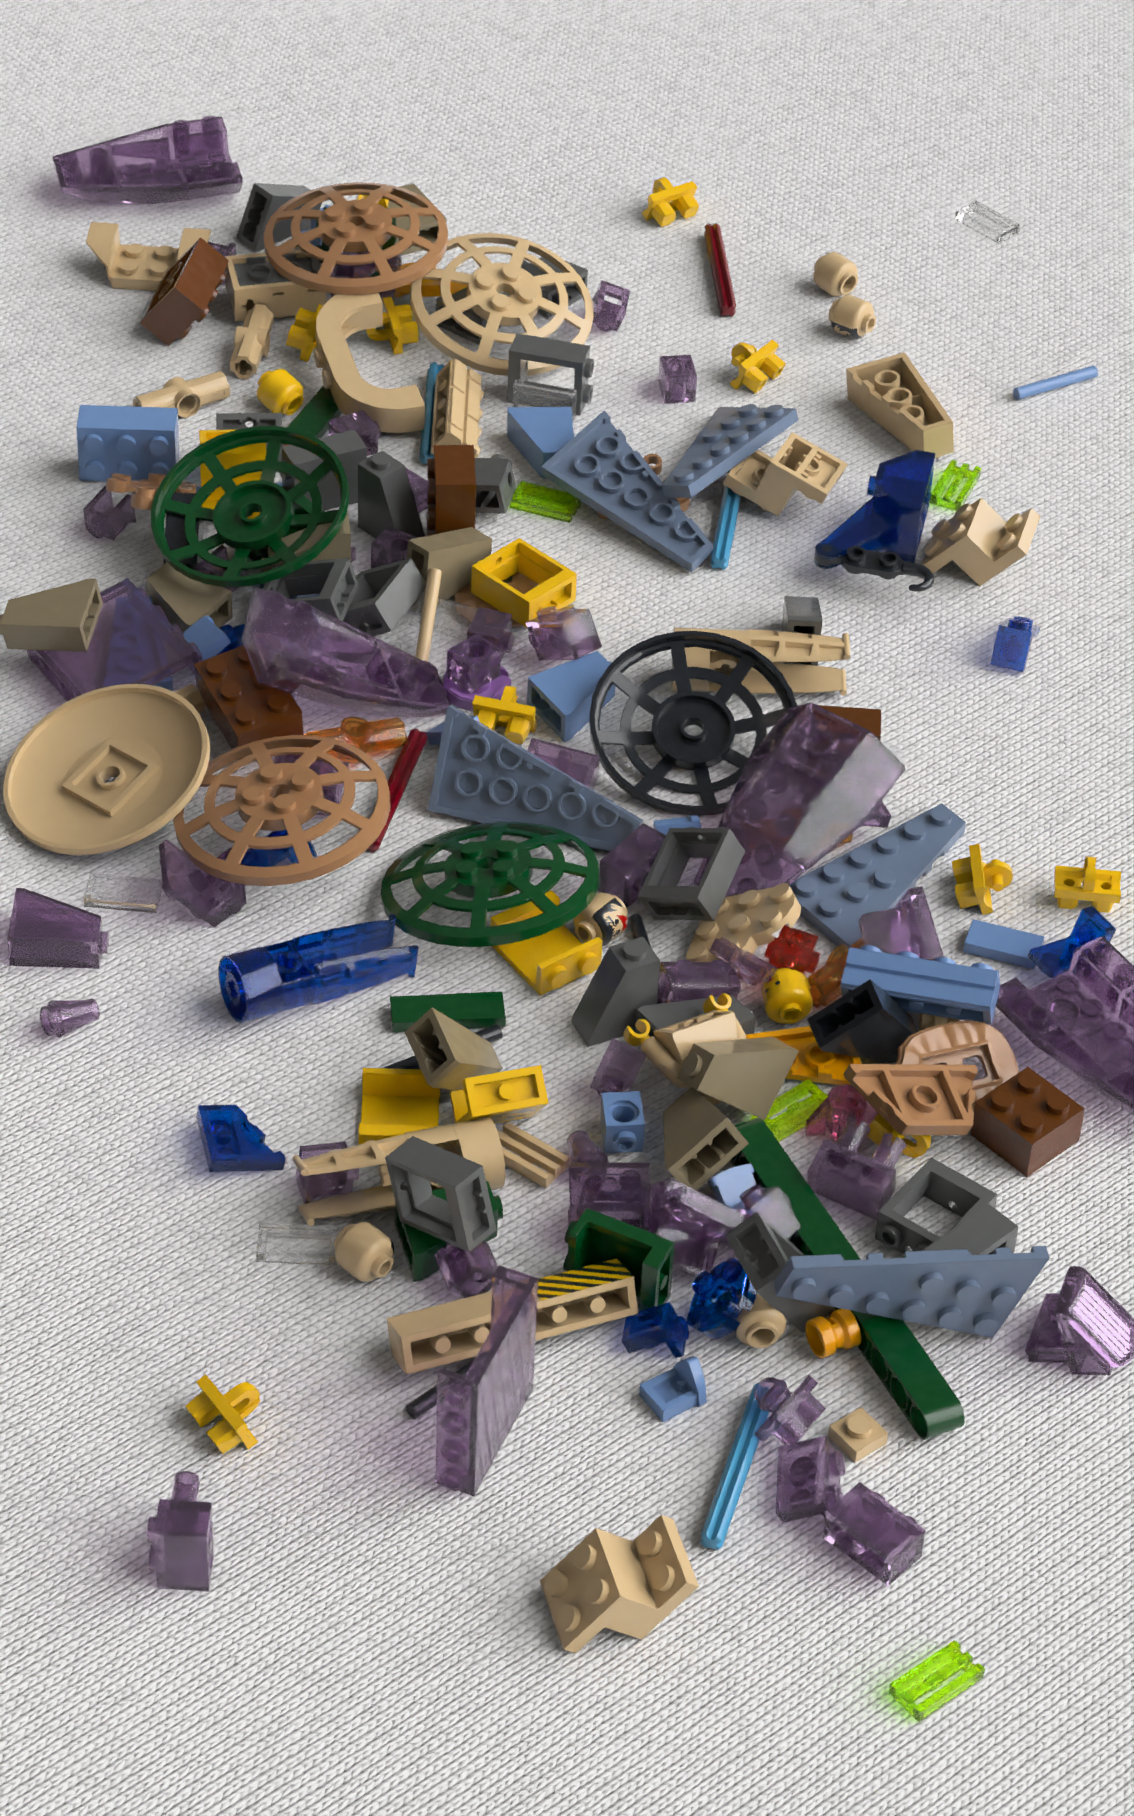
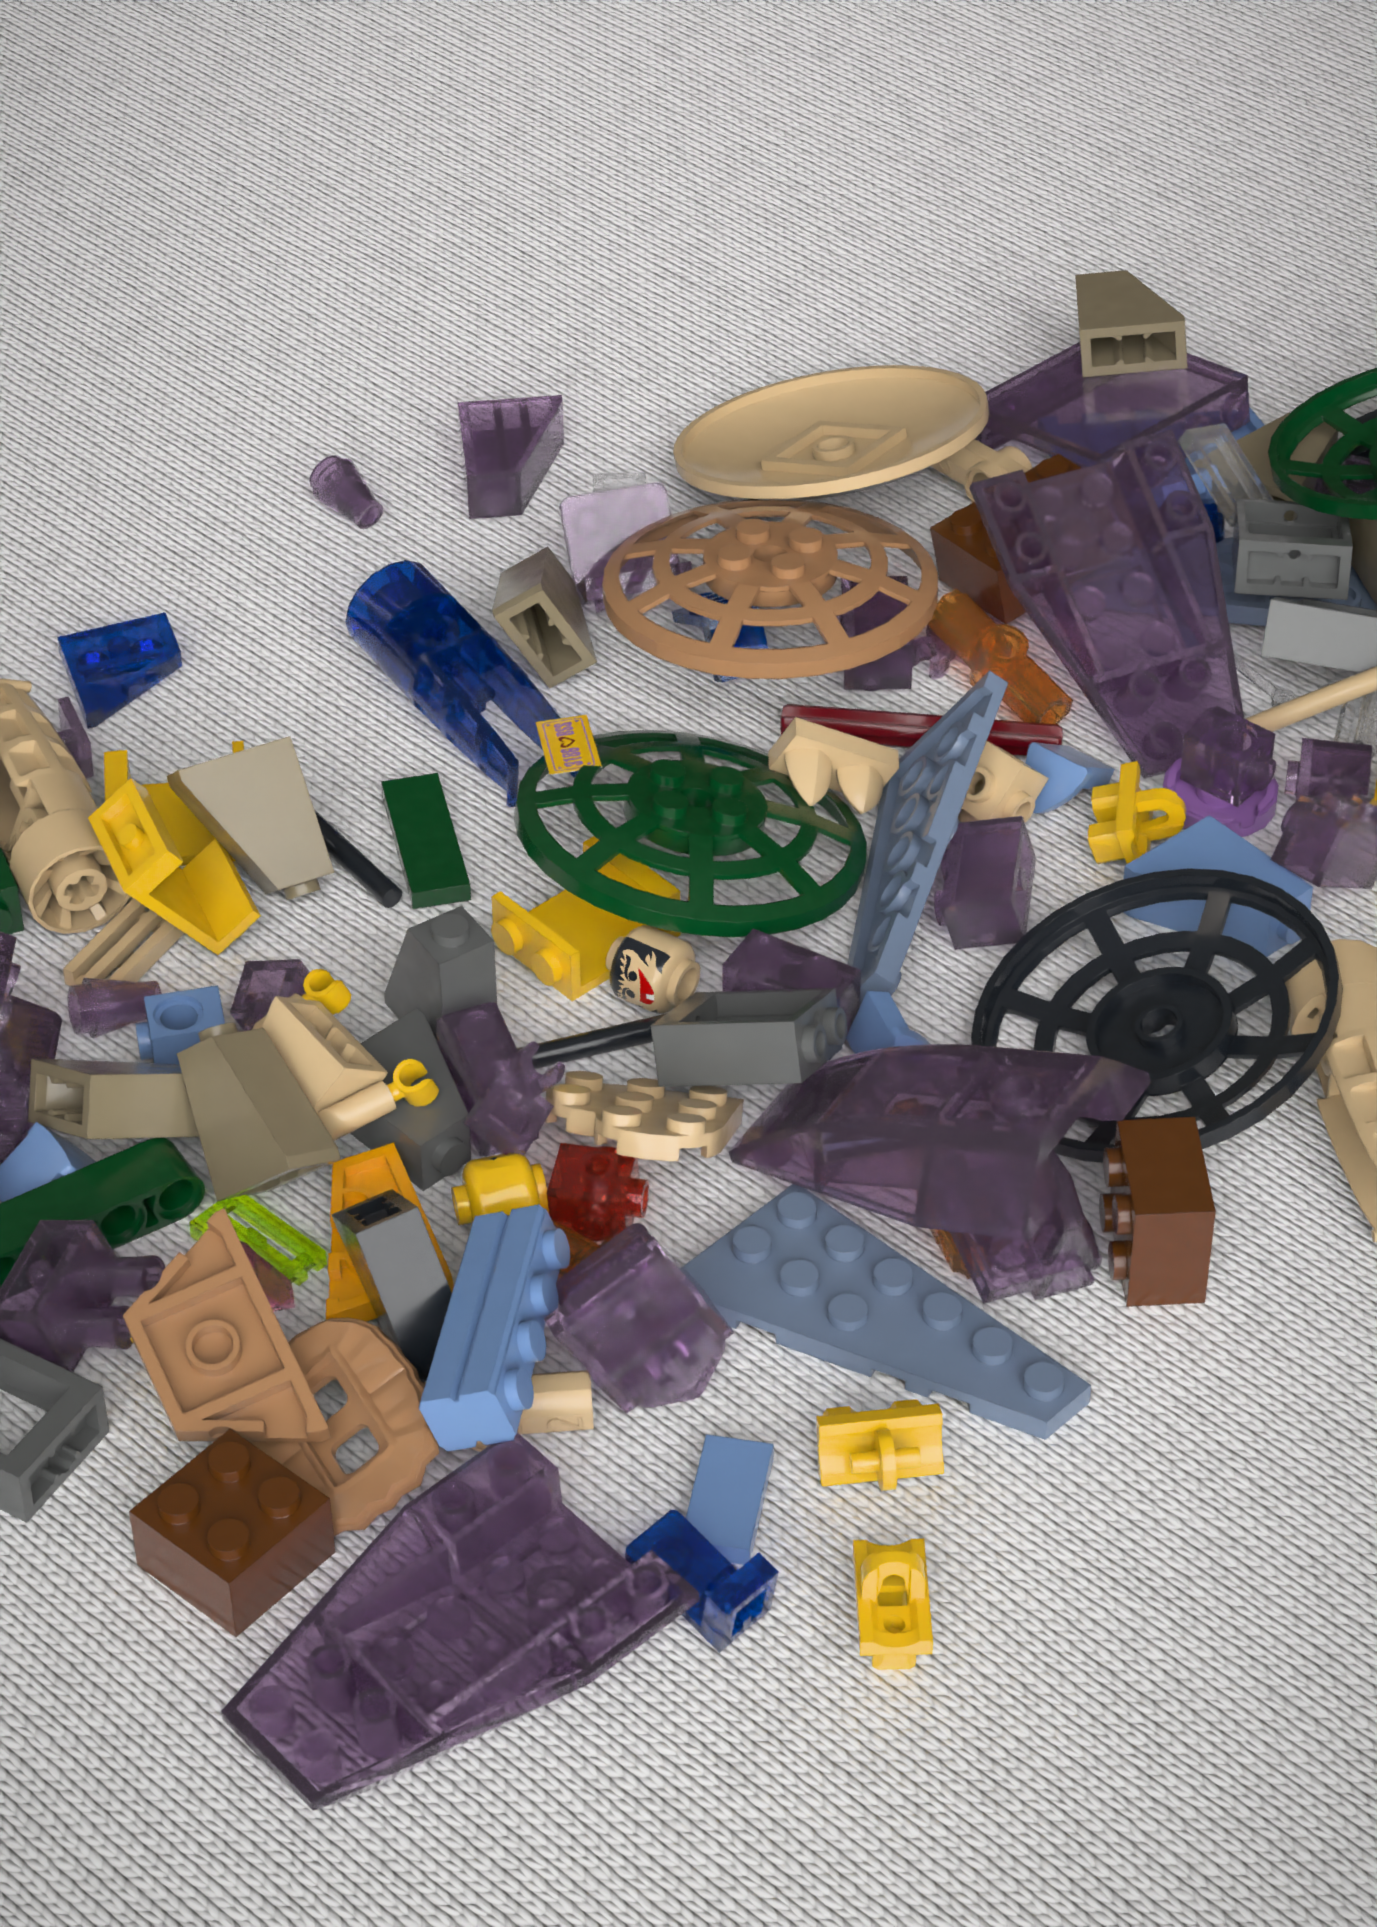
camera: 85 degrees right, 0 degrees up
none -> dark tan slope [492,546,597,689]
none -> yellow sticker [535,715,602,775]
none -> tan tile [768,717,899,814]
none -> clear tile [1178,423,1273,527]

